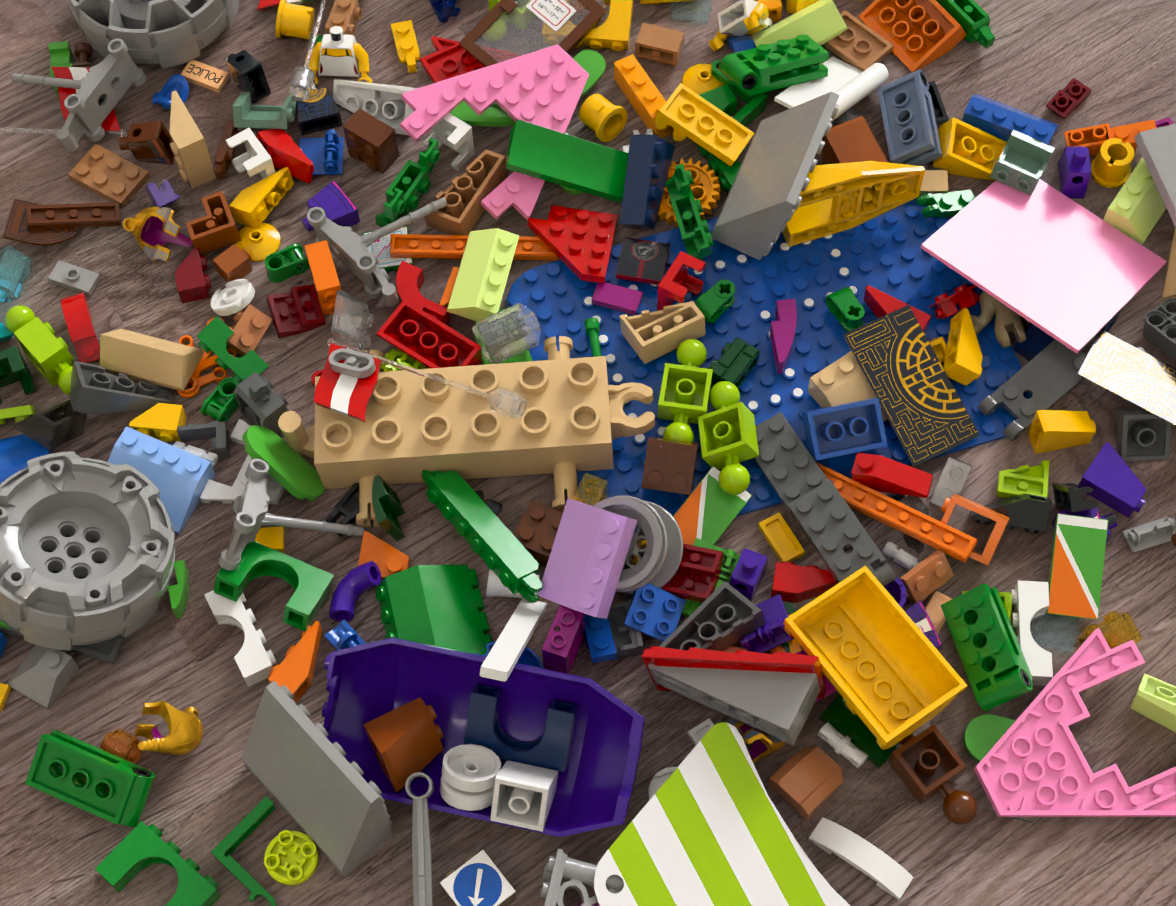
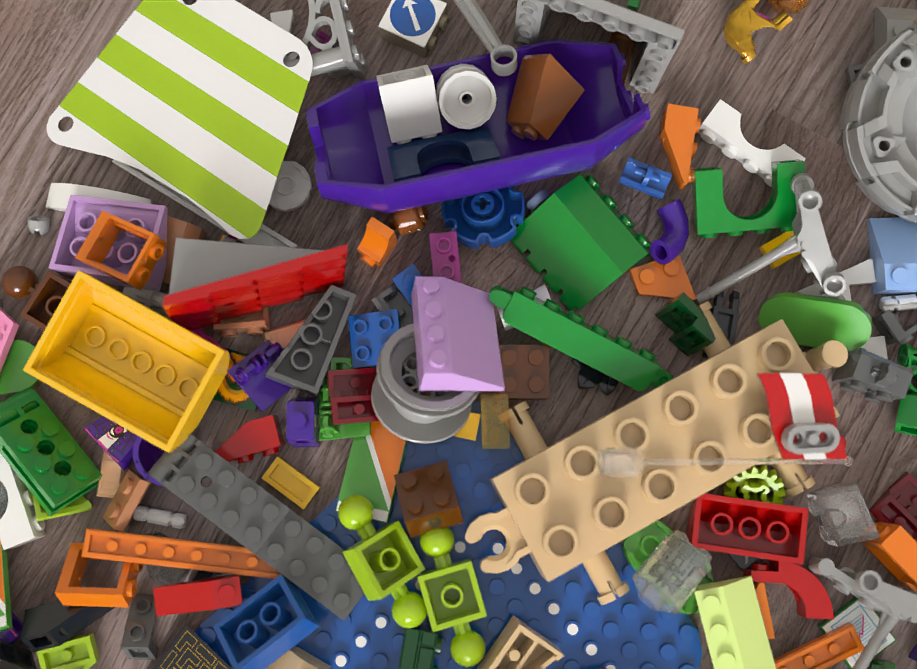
camera: 155 degrees right, 20 degrees up
bright green slope [168,560,190,618] -> none
white tile [479,599,547,682] -> none
green bar [584,318,602,357] -> none
none -> light grey hinge [28,216,50,236]
none -> lavender slope [49,195,168,291]
none -> orange window [75,210,167,291]
none -> orange arch [357,217,398,268]

